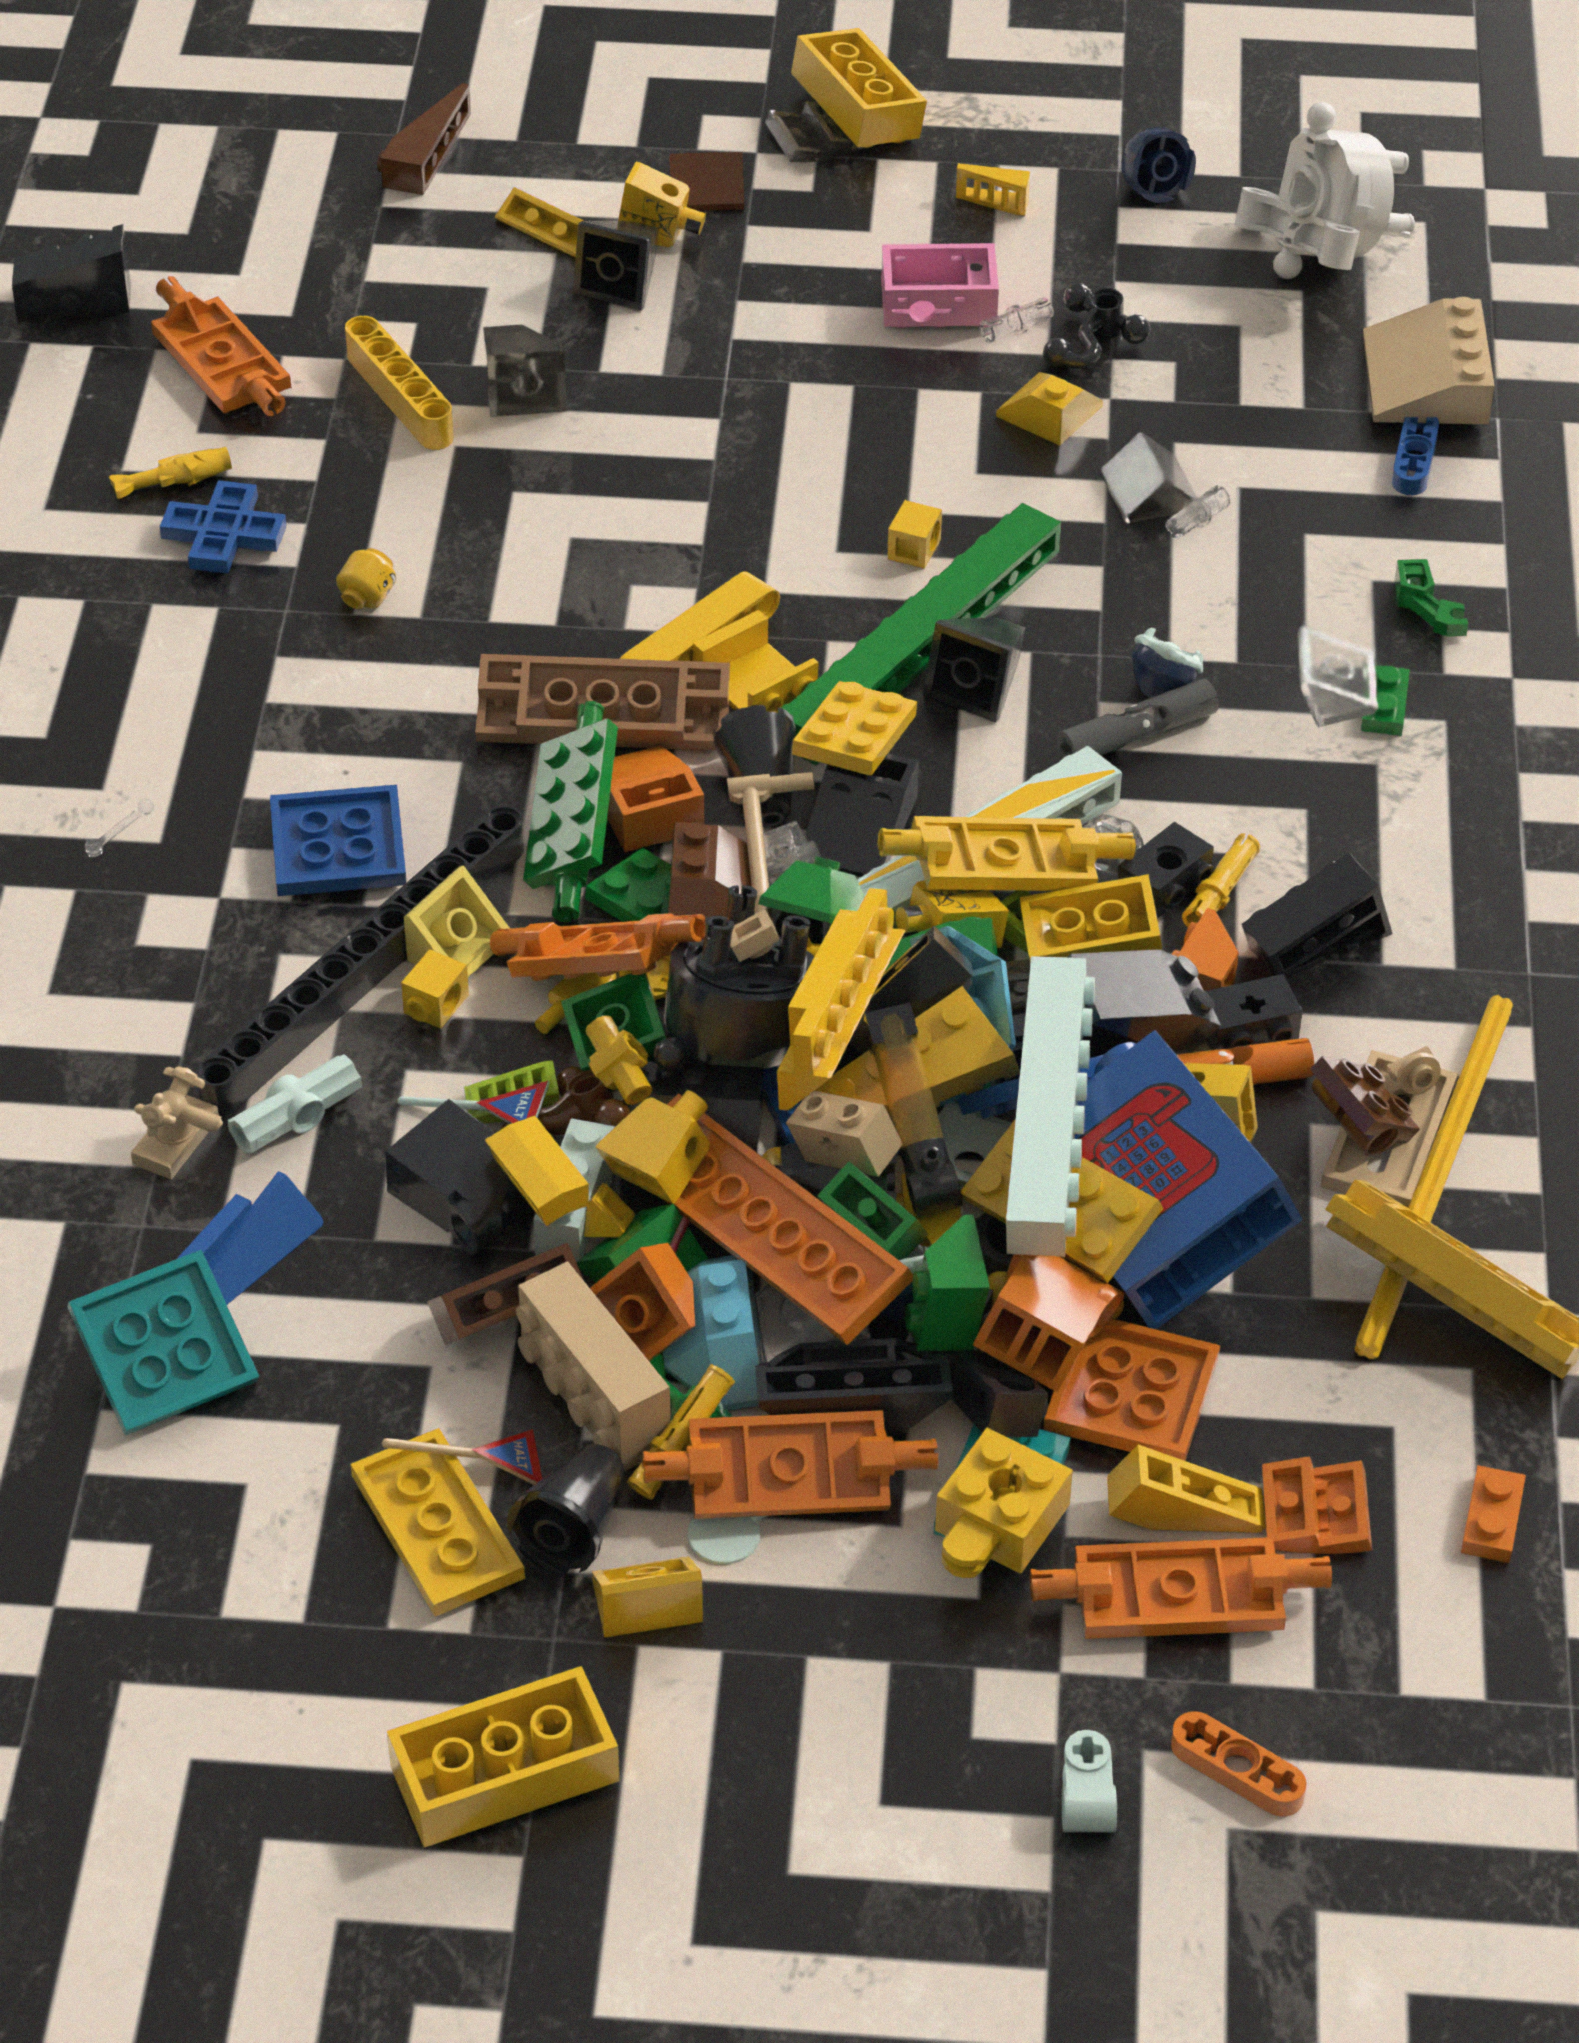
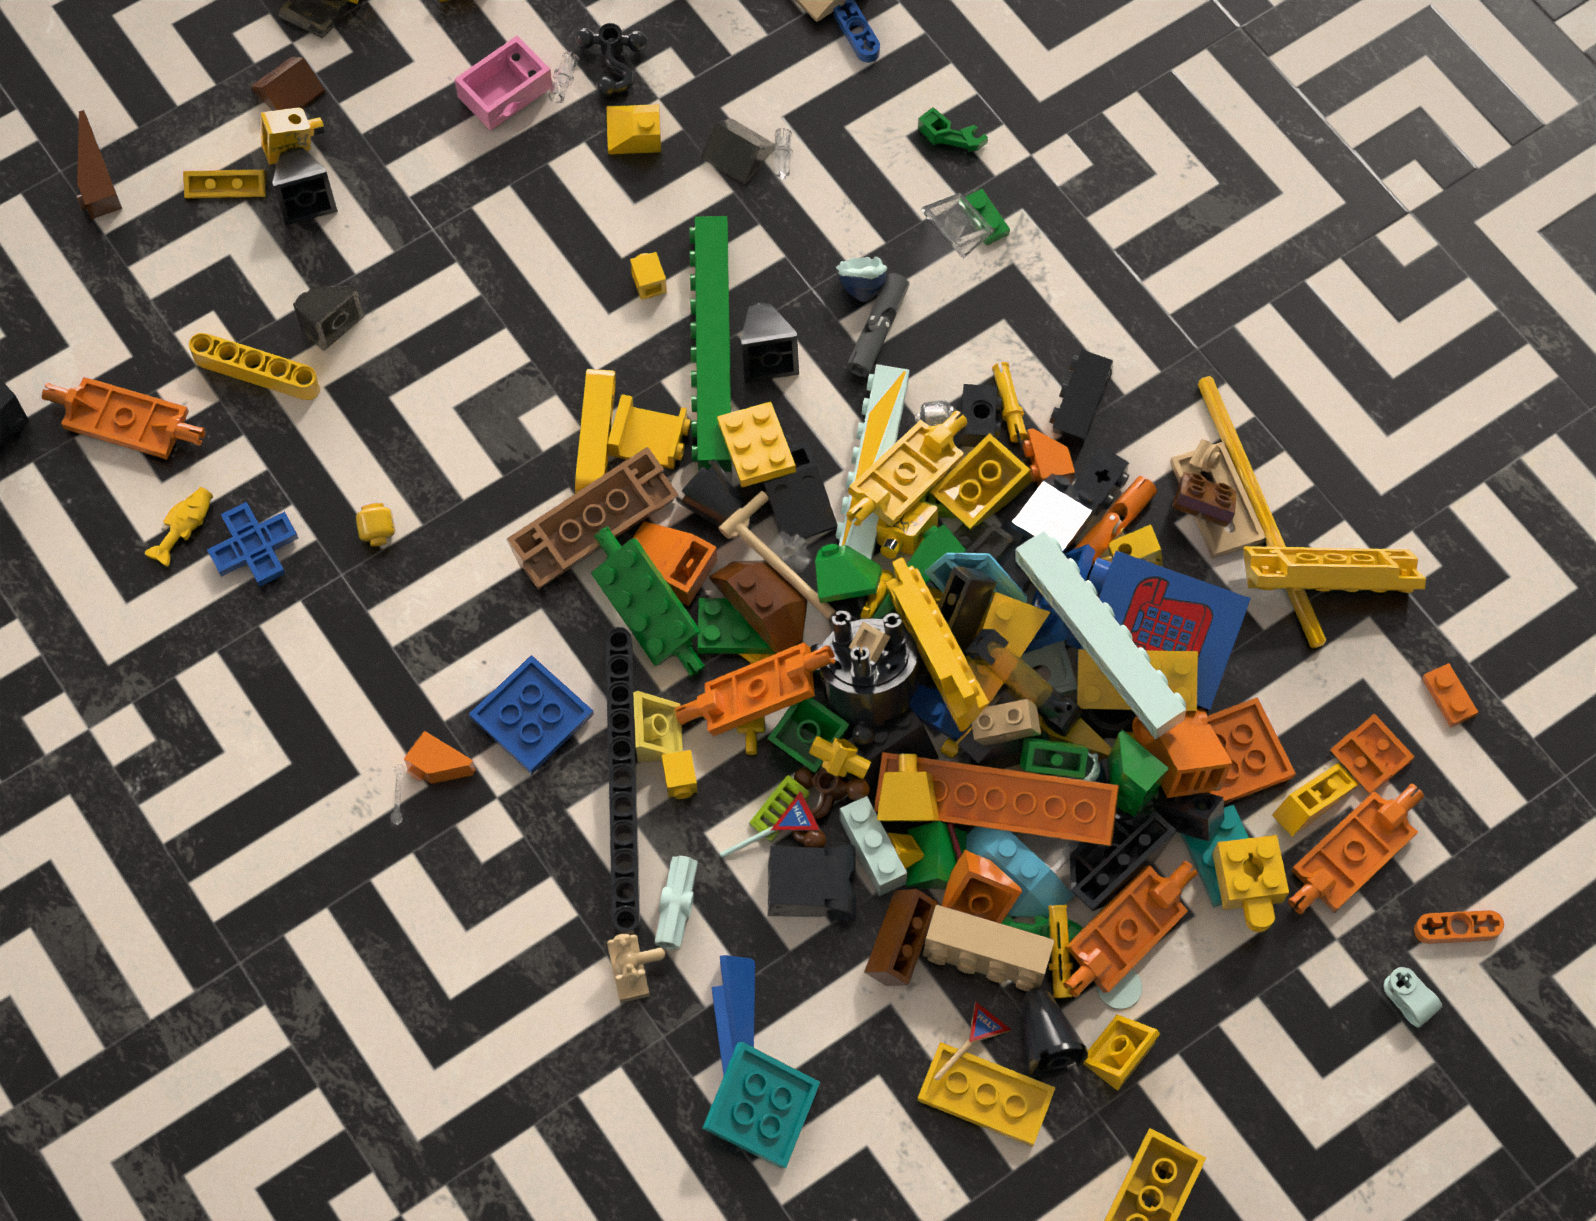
camera: 40 degrees left, 20 degrees up
yellow piece [485,1116,589,1226] -> none
none -> orange slope [404,731,476,784]

